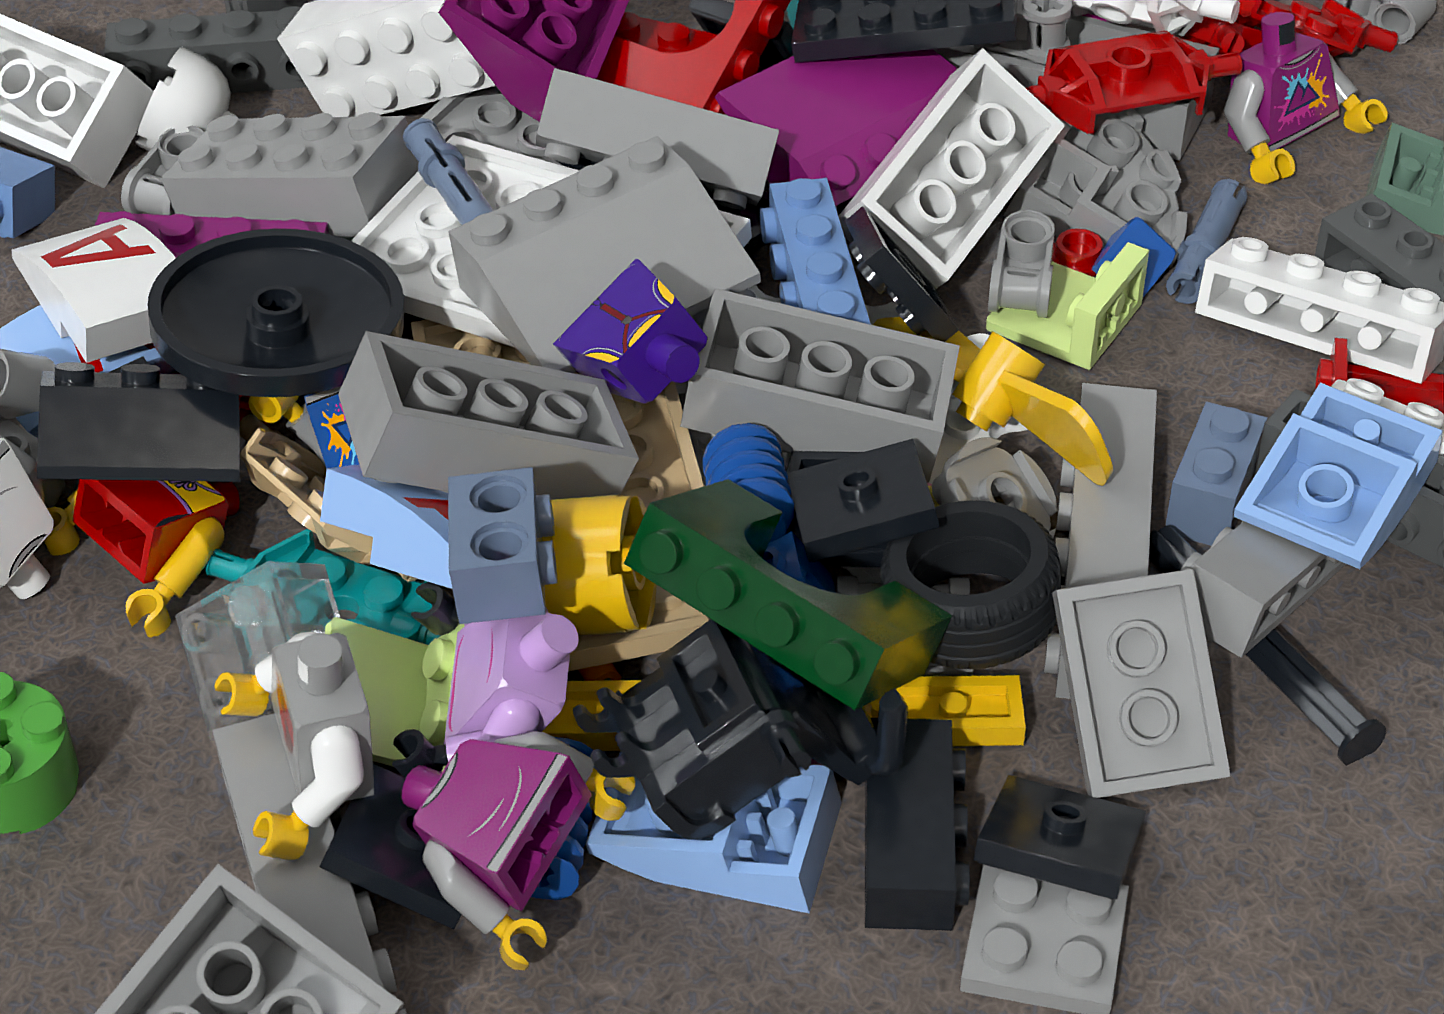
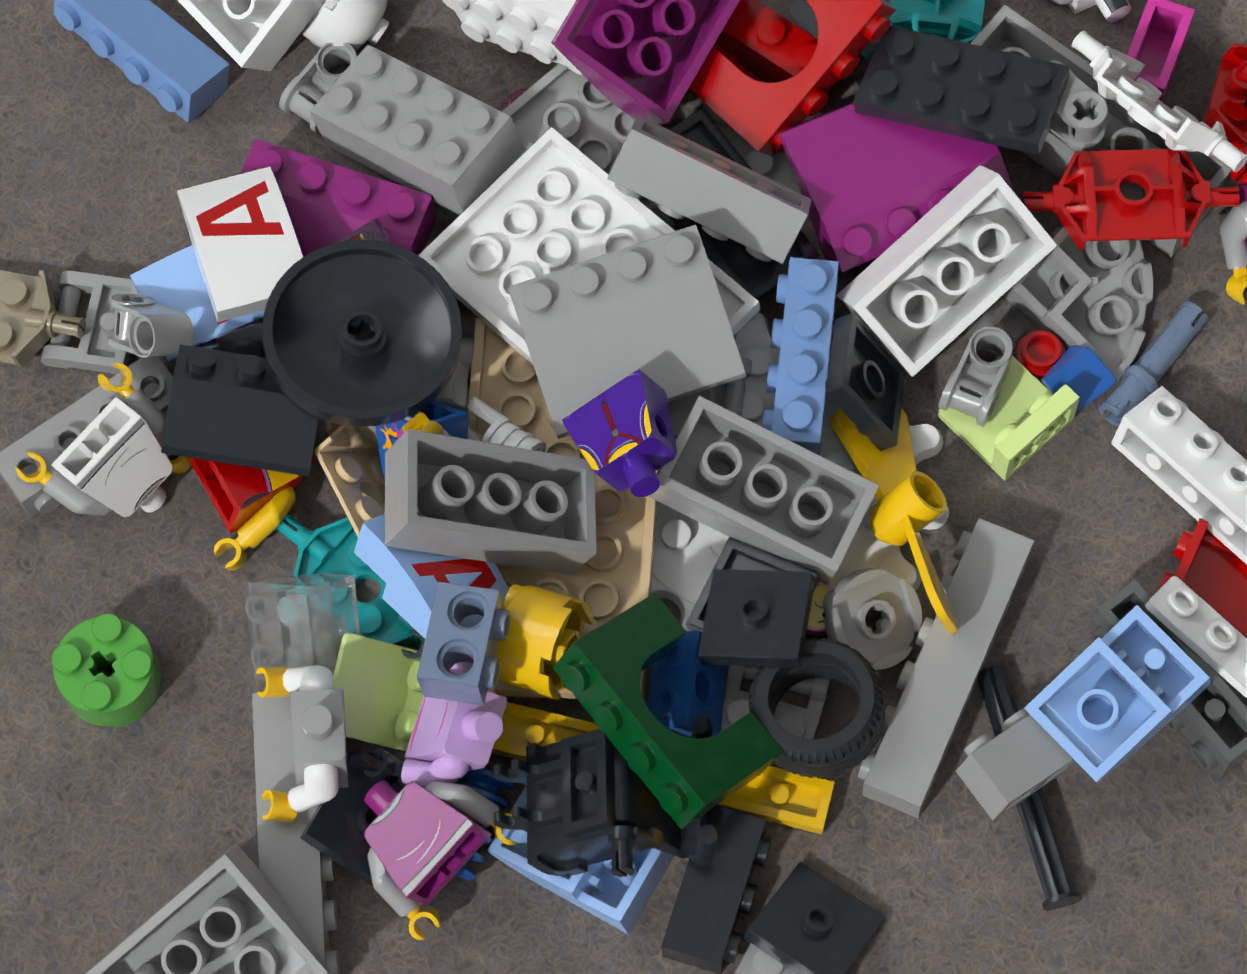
camera: 20 degrees right, 25 degrees up
sand blue pin [403,118,494,225] -> none
blue piece [702,423,794,543] -> none
light grey plate [1052,569,1231,798] -> none
sand blue brick [1165,402,1268,546] -> none

